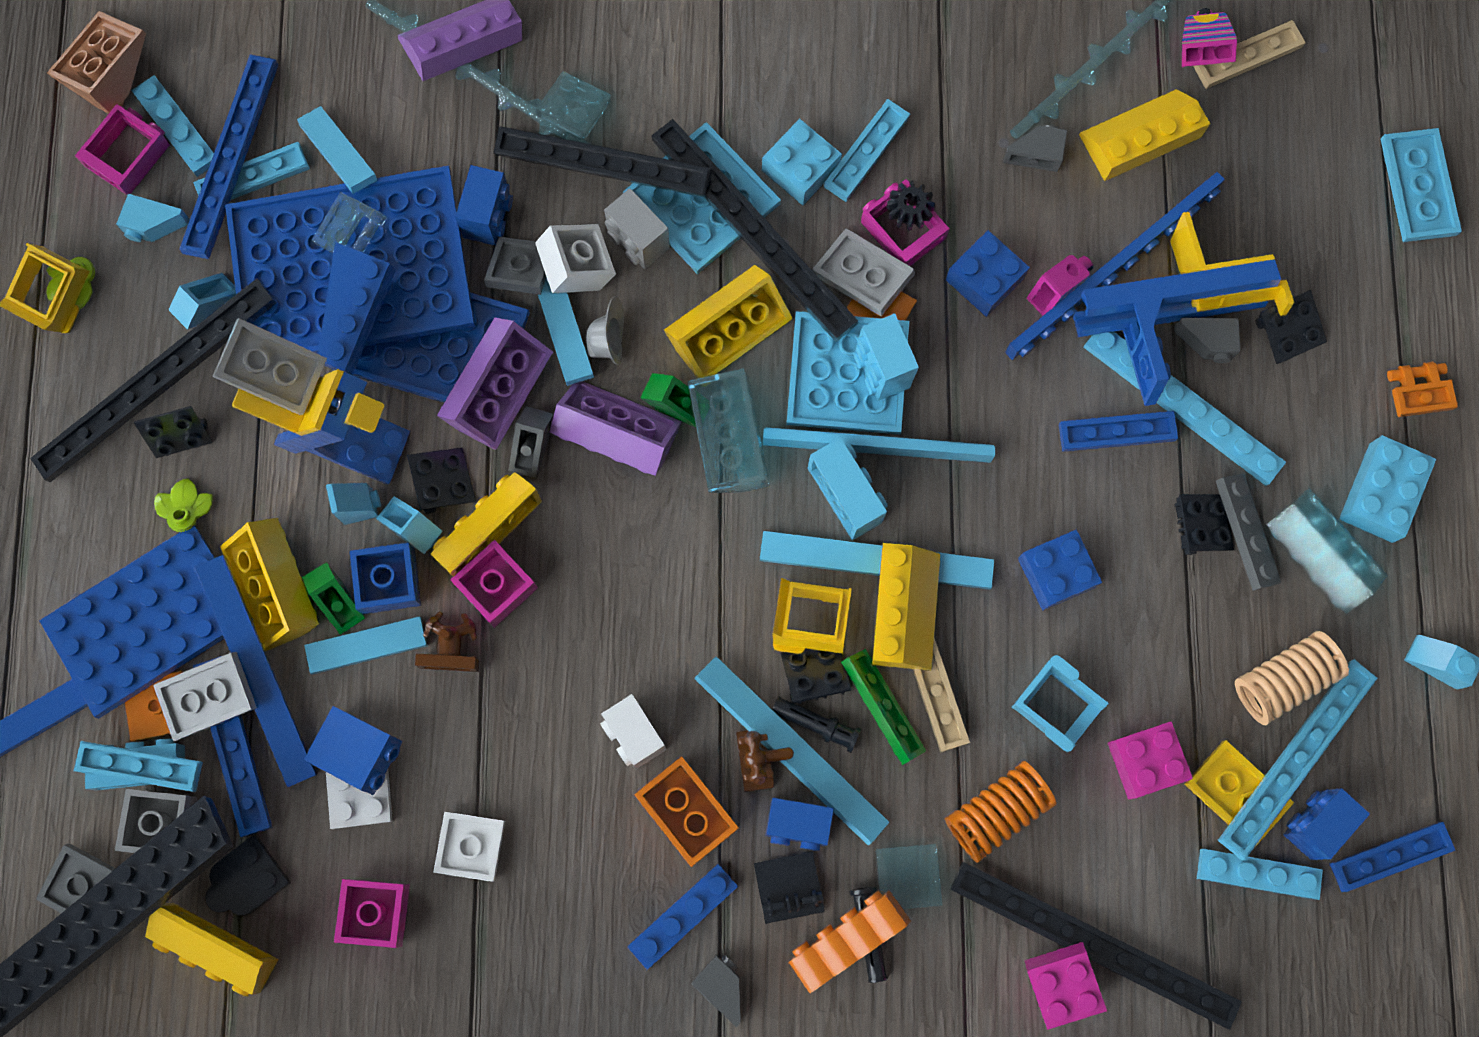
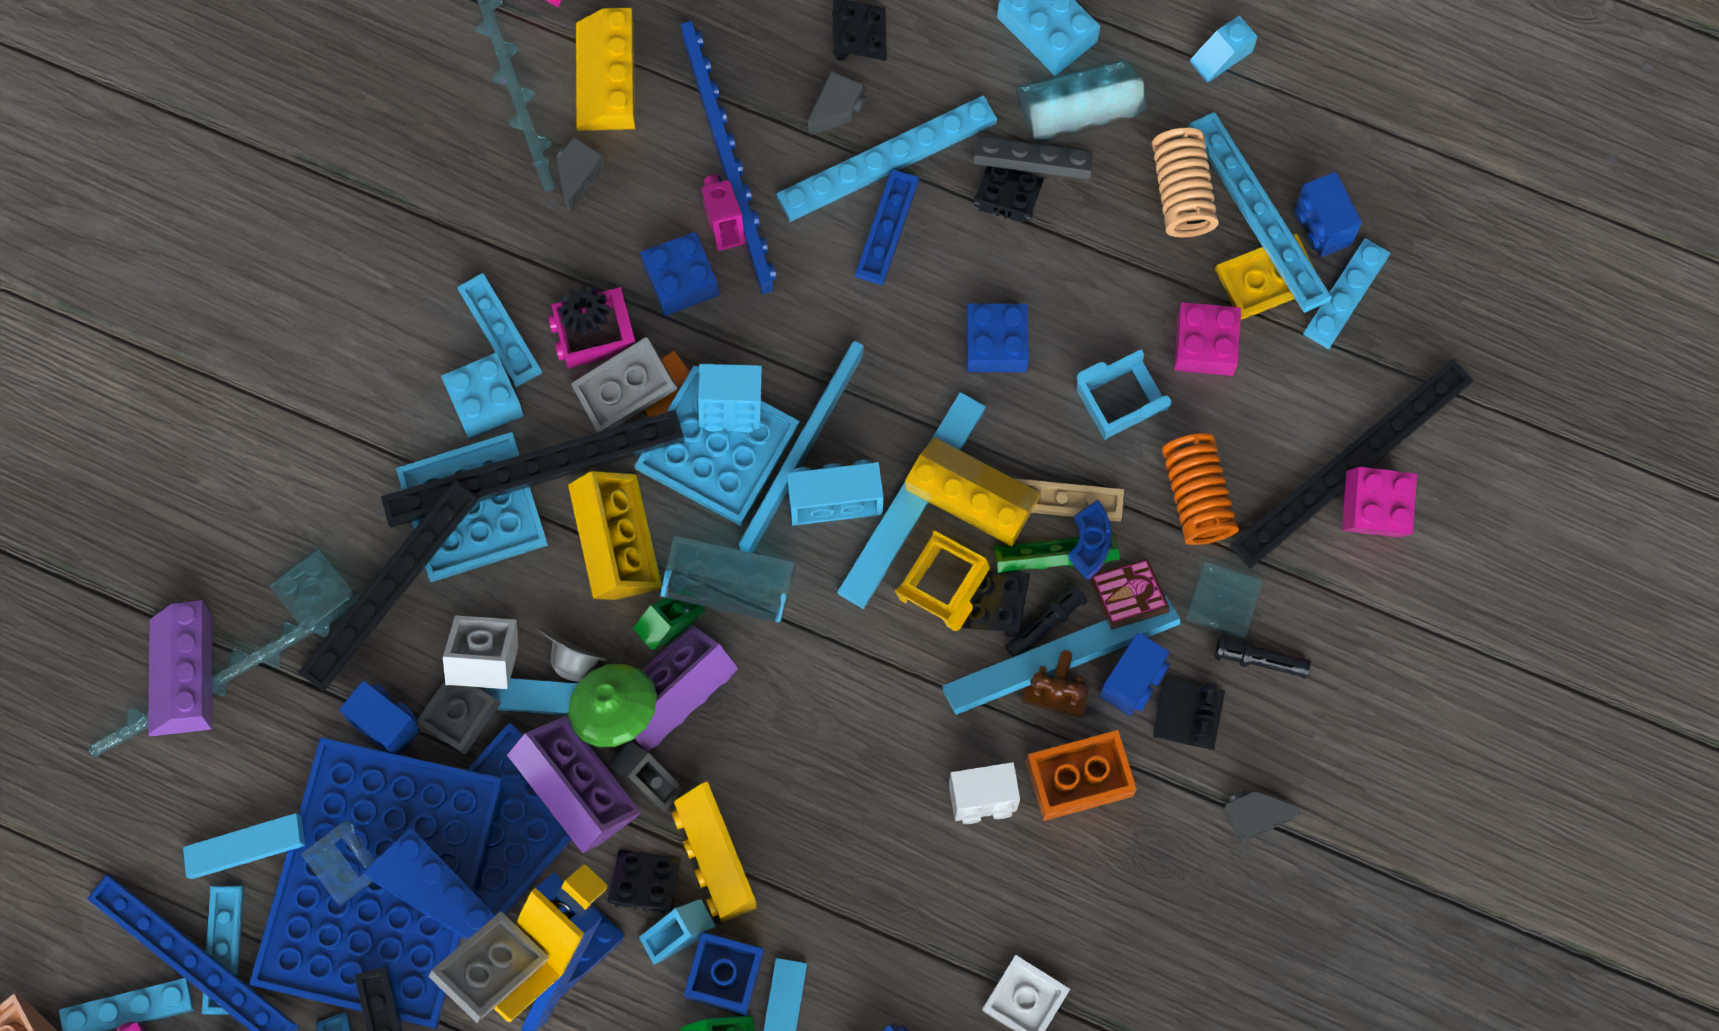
camera: 65 degrees left, 5 degrees down
medium azure slope [326,483,381,525] -> none
reddish brown piece [415,612,480,672] -> none
dark pink brick [450,540,538,628] -> none
light grey brick [604,188,670,270] -> none
blue plate [627,864,738,970] -> none
orange brick [788,890,911,993] -> none
blue piece [1073,212,1294,406] -> none
blue plate [1329,822,1456,892] -> none
none -> bright green hat [568,664,657,747]
none -> blue tile [1068,500,1111,580]
none -> tile [1090,558,1169,630]

